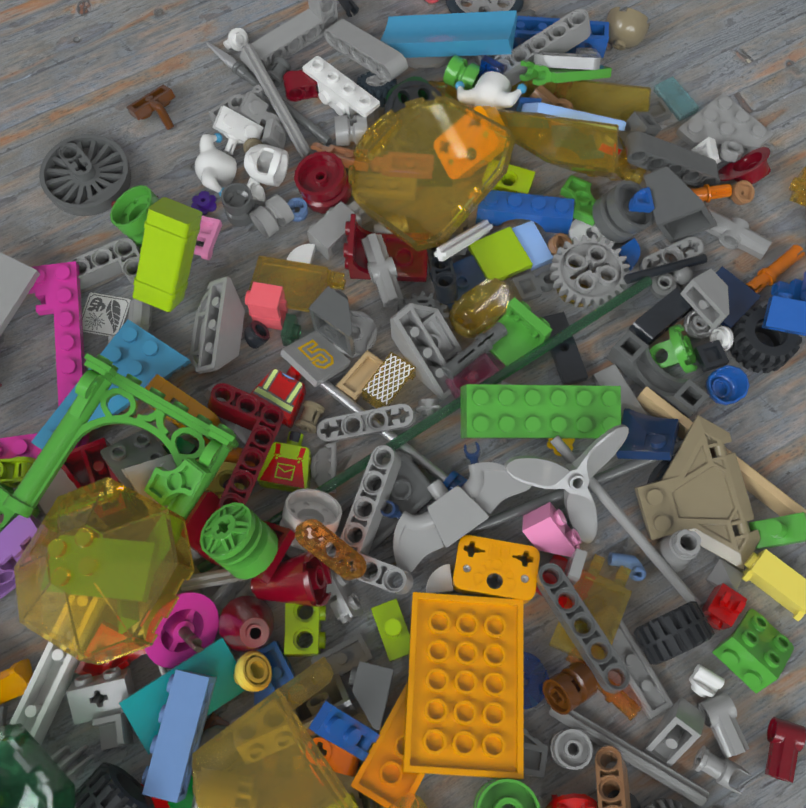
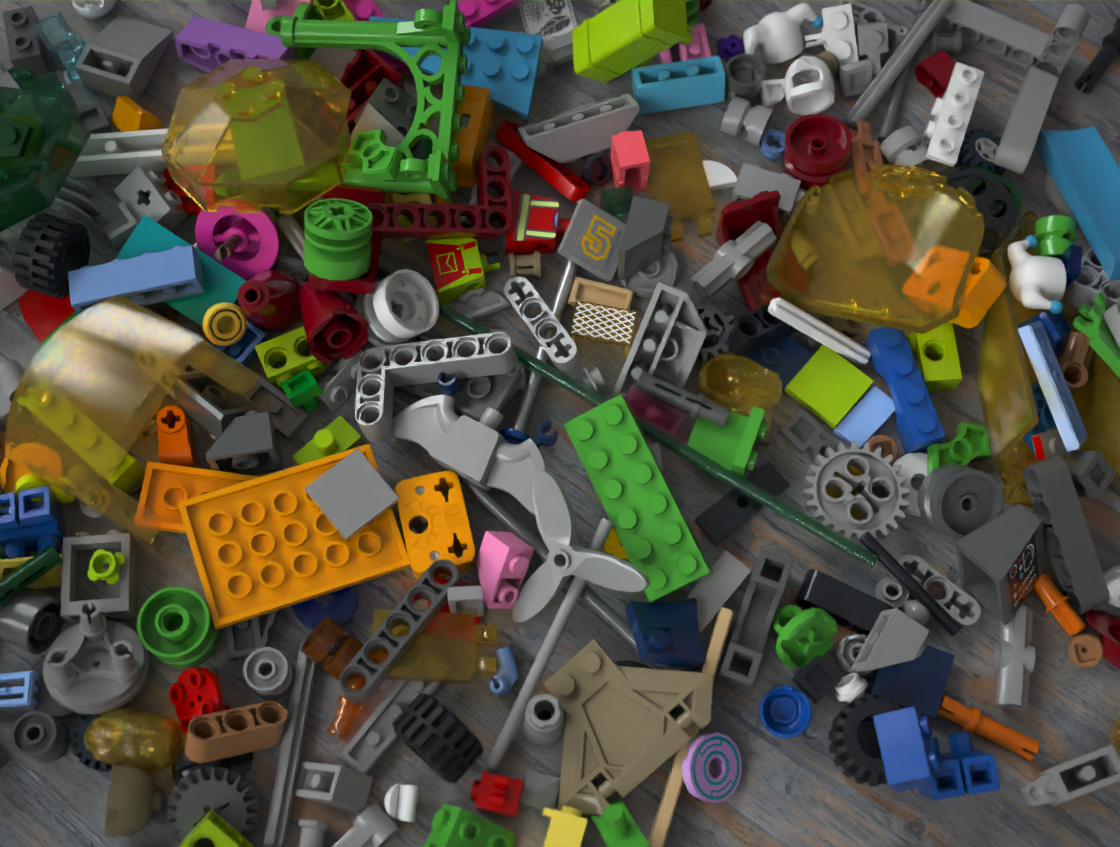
camera: 65 degrees right, 0 degrees up
clear orange beam [295,519,367,580] -> none
blue plate [309,700,380,761] -> none
white tile [426,564,453,594] -> none
blue tile [619,238,640,271] -> none
blue tile [629,187,655,213] -> none
none -> green tile [280,369,322,412]
none -> light grey tile [305,448,399,541]
none -> red beam [495,120,590,203]
none -> medium azure brick [632,56,725,115]
none -> lavender tile [682,732,742,803]

